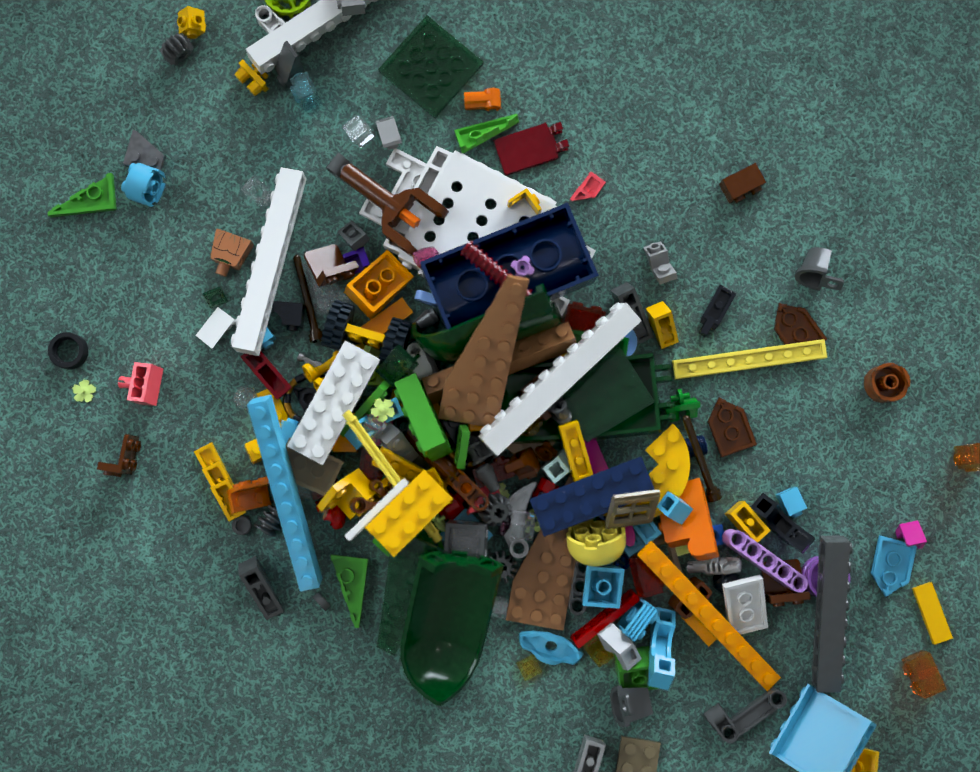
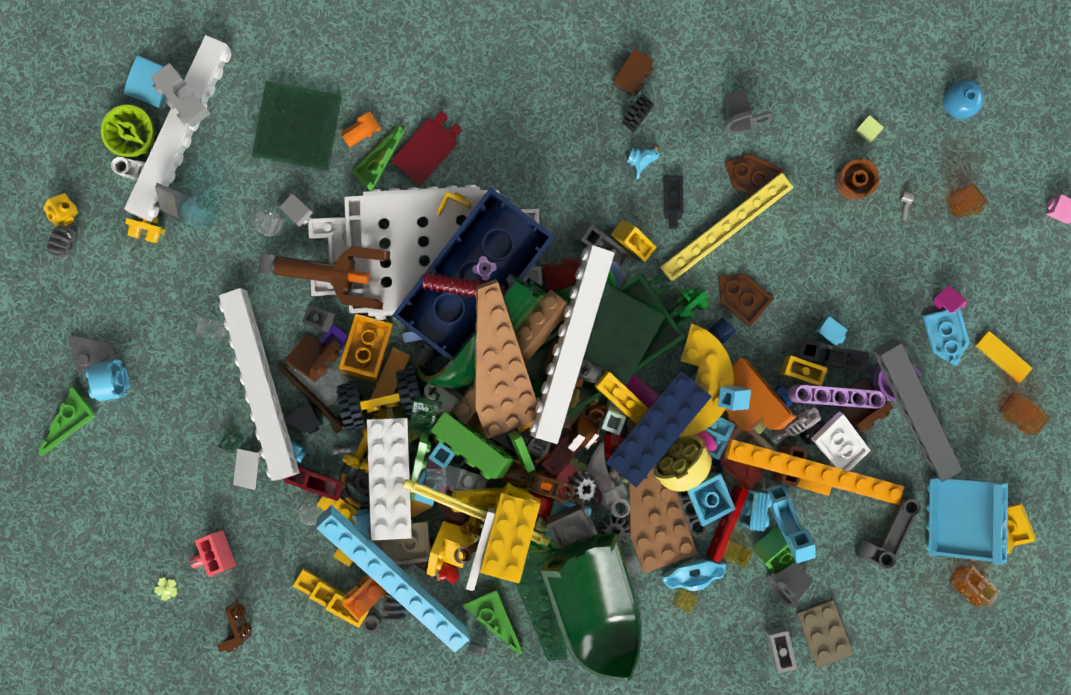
camera: 25 degrees left, 5 degrees up
black tyre [48,332,88,369] -> none
nougat torso [210,228,254,277] -> none
dark grey slope [238,556,284,620] -> none
yellowish green plant [371,398,395,422] -> none
clear pink piece [412,246,439,269] -> none
dark grey cone [475,462,501,493] -> none
coral slope [570,172,606,201] -> none
light grey slope [597,623,642,671] -> none
dark tan piece [605,489,660,529] -> none
light grey slope [643,241,678,285] -> none
dark brown piece [682,415,722,502] -> none
none -> black tyre [621,95,654,132]
none -> medium azure animal [626,147,659,179]
none -> yellowish green tile [856,115,884,143]
none -> light grey hand [900,191,914,219]

